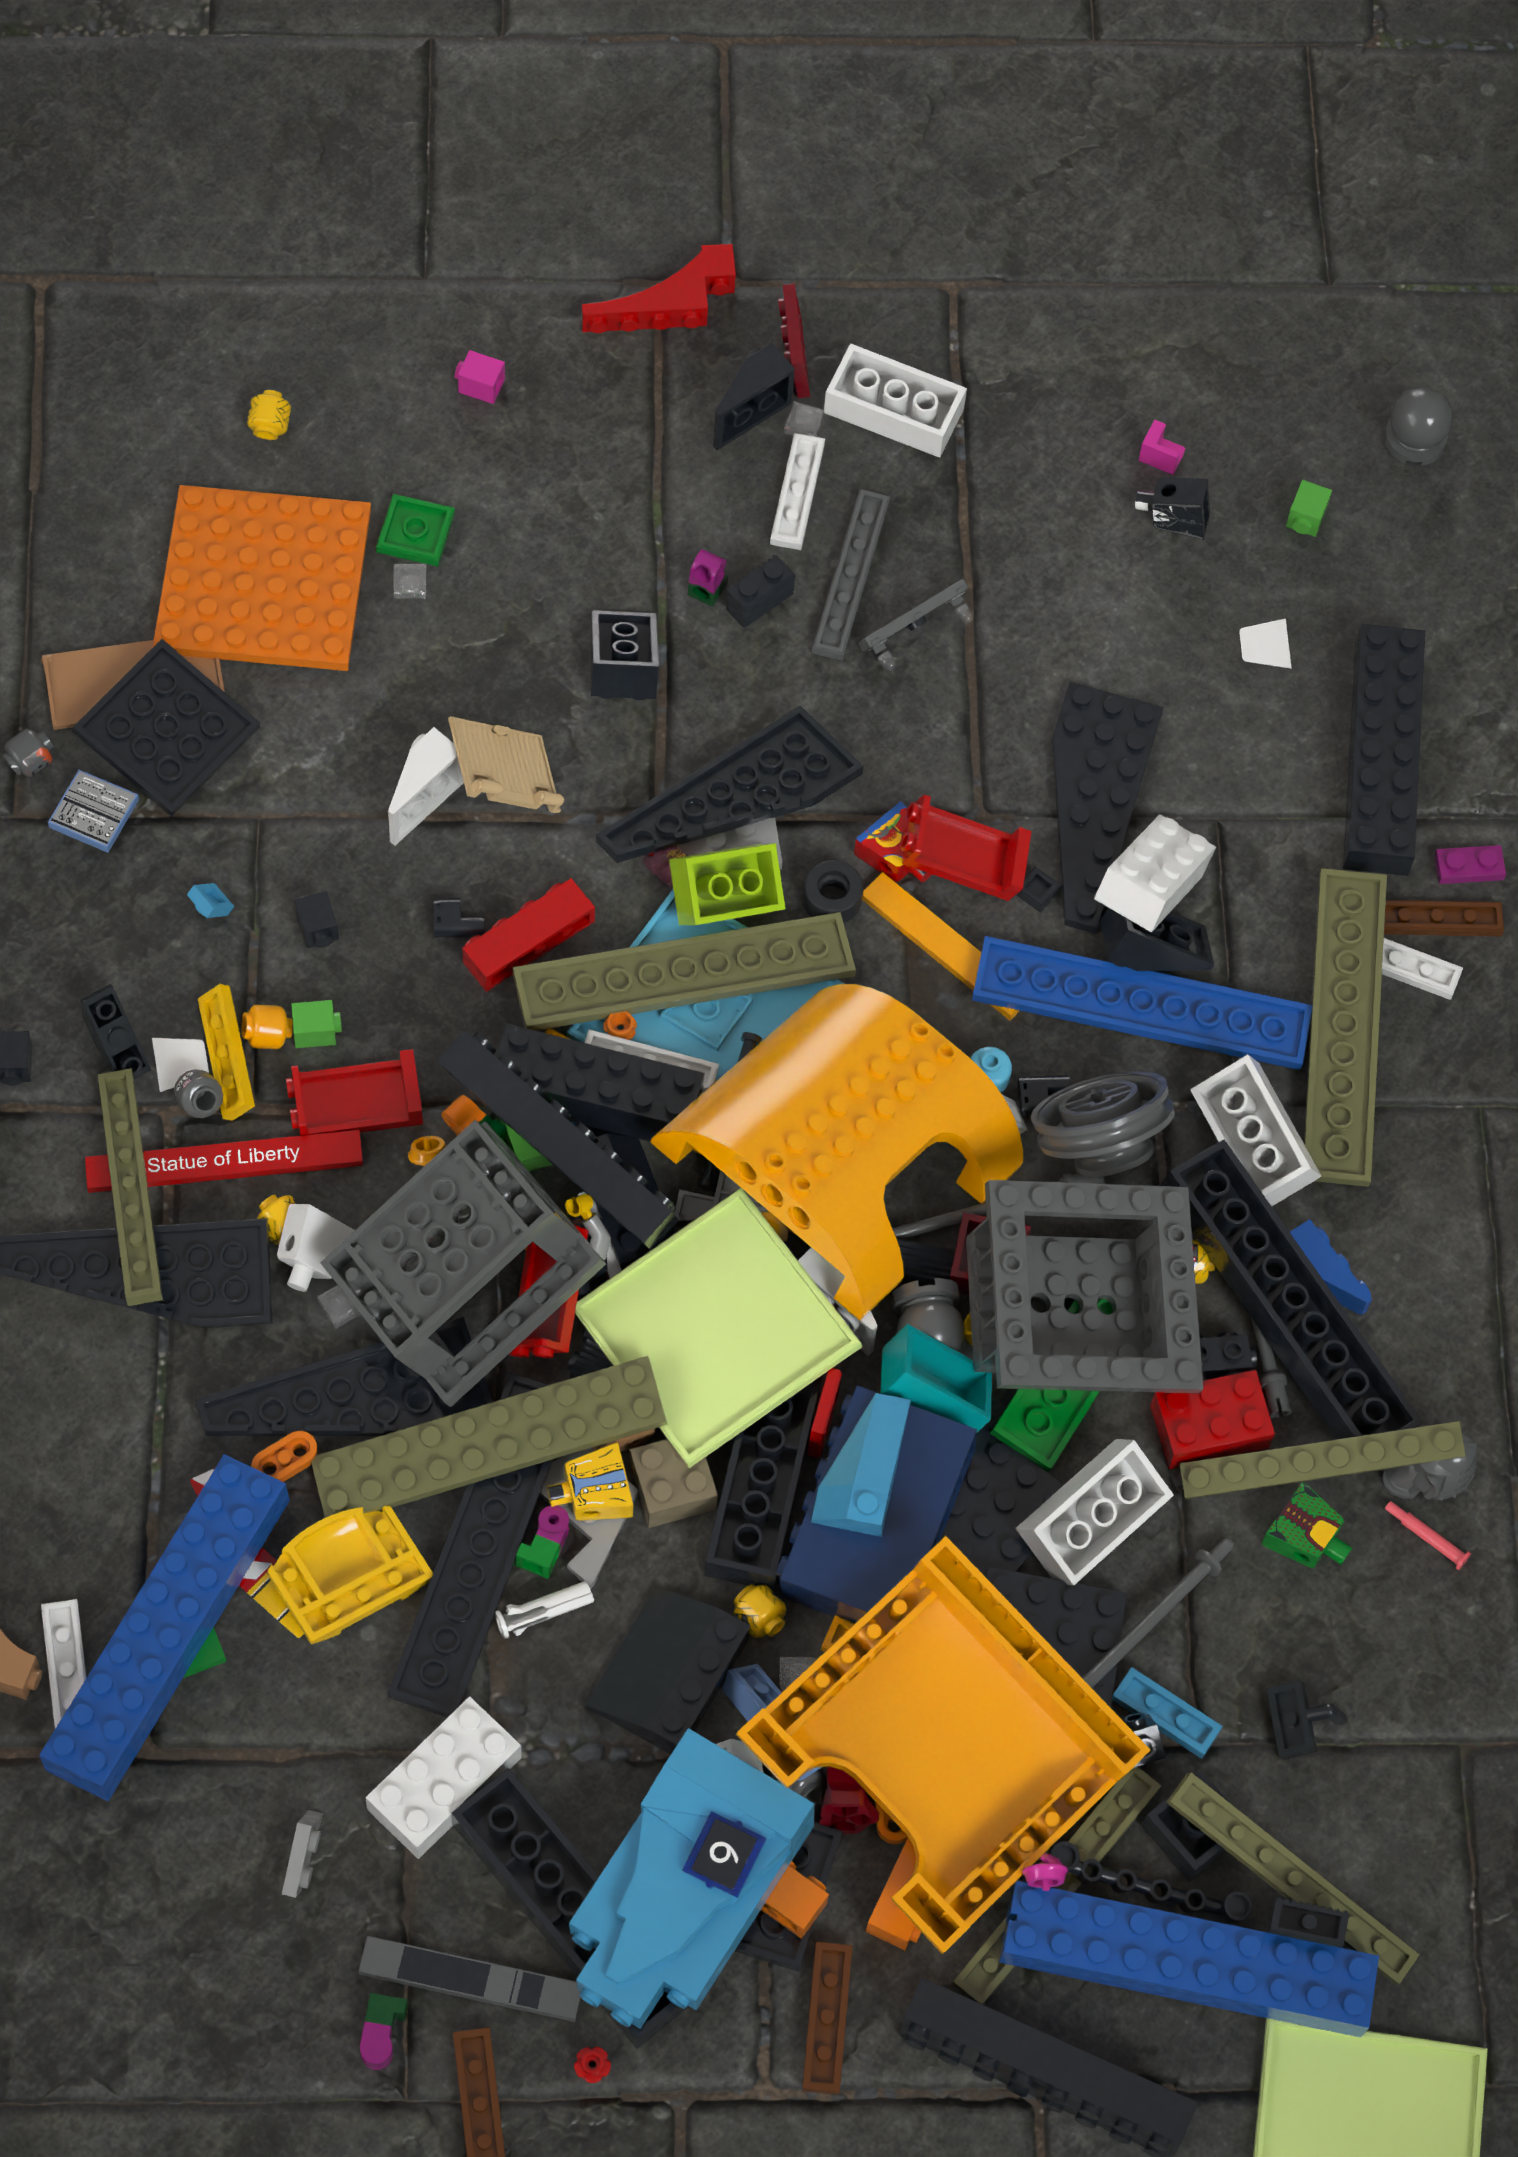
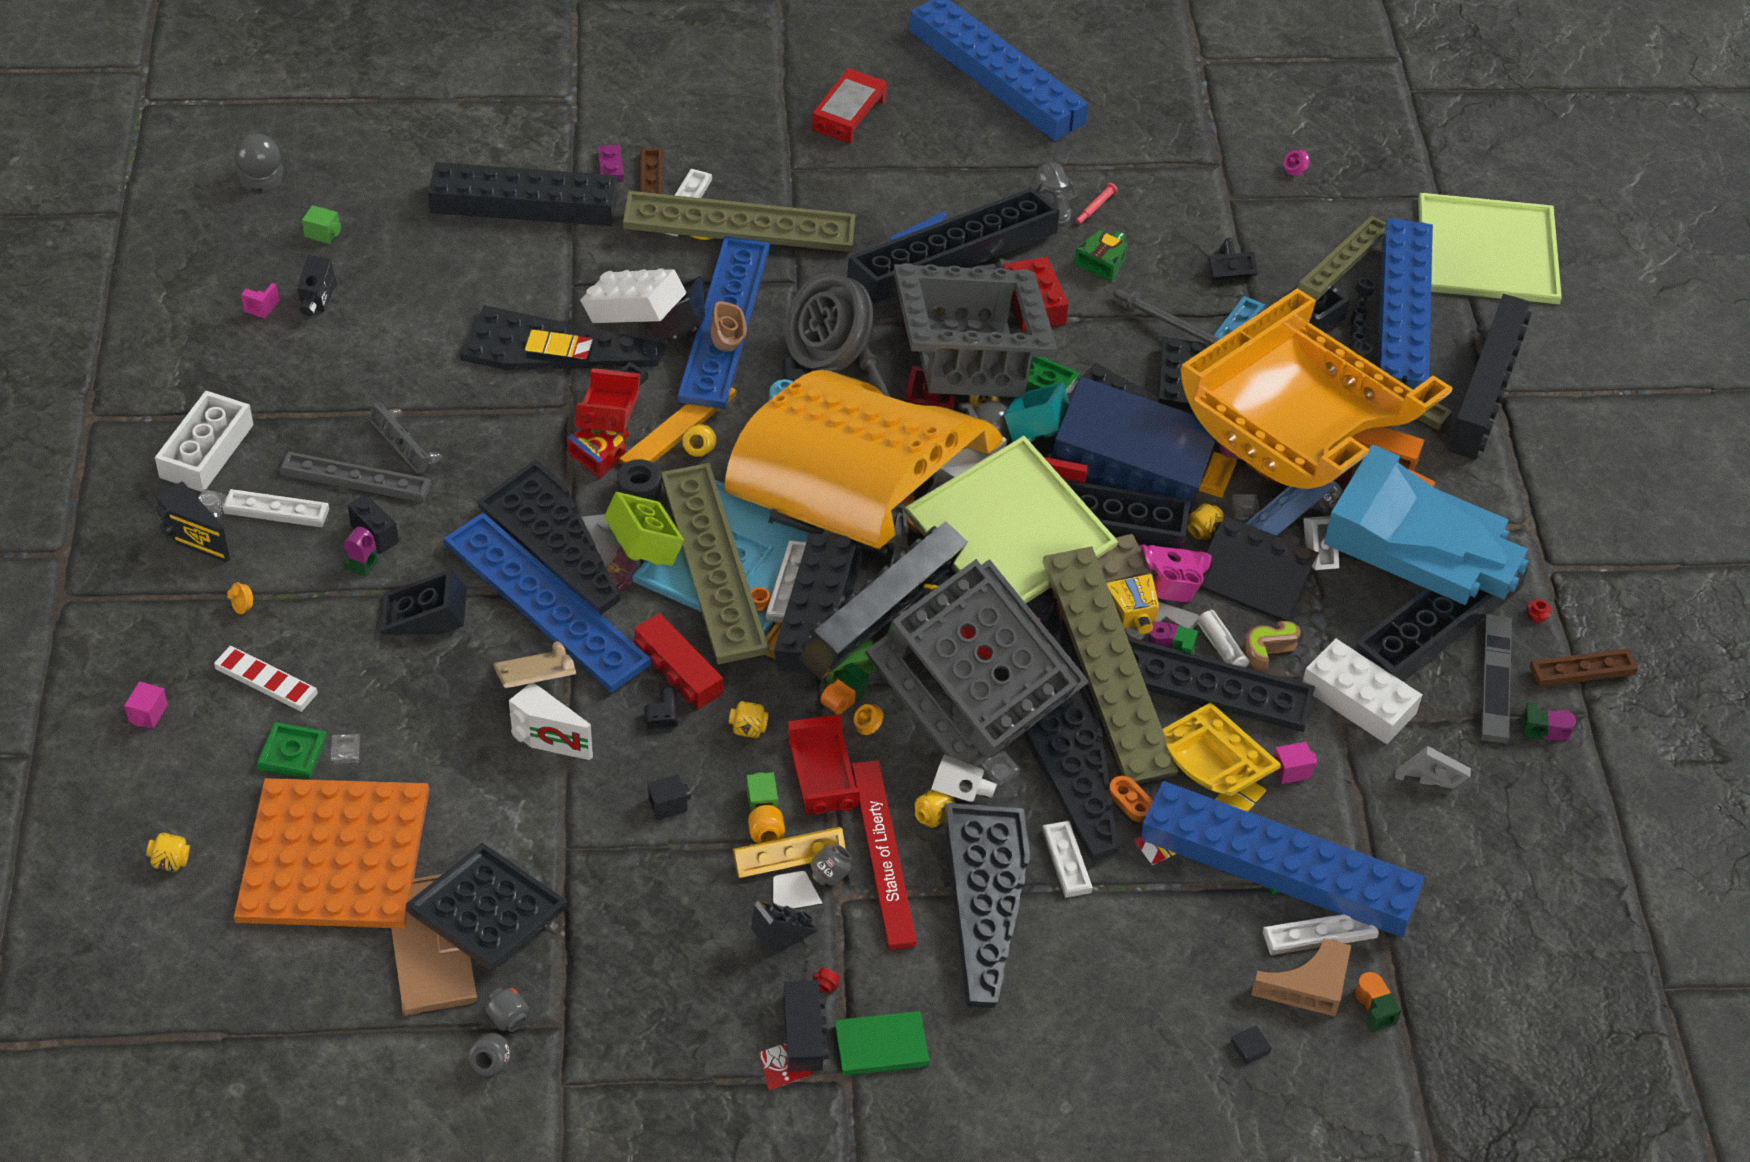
camera: 90 degrees left, 15 degrees down
tile [48,770,139,853] -> none
olive plate [98,1068,163,1306] -> none
dark azure plate [187,883,234,918] -> none
red arch [582,244,736,333] -> none
piece [682,1811,767,1898] -> none
dark red plate [778,283,811,399] -> none
reddish brown plate [802,1941,853,2095] -> none
dark azure wedge [811,1393,911,1537] -> none
white brick [1016,1439,1174,1585] -> none
dark pink hat [1022,1853,1068,1891] -> none
olive plate [1180,1421,1466,1499] -> none
white brick [1190,1055,1322,1206] -> none
white sticker [1239,618,1292,669] -> none
black brick [1267,1896,1349,1948] -> none
none -> white tile [214,646,318,712]
none -> light orange hat [227,582,253,614]
none -> blue plate [444,513,651,693]
none -> yellow sticker [525,330,593,359]
none -> yellow head [682,424,716,457]
none -> medium nougat piece [710,301,747,352]
none -> yellow head [728,701,768,738]
none -> red plate [812,968,840,994]
none -> white tile [1042,821,1093,898]
none -> dark pink piece [1140,545,1211,602]
none -> medium nougat animal [1243,621,1300,673]
none -> dark pink brick [1273,742,1317,784]

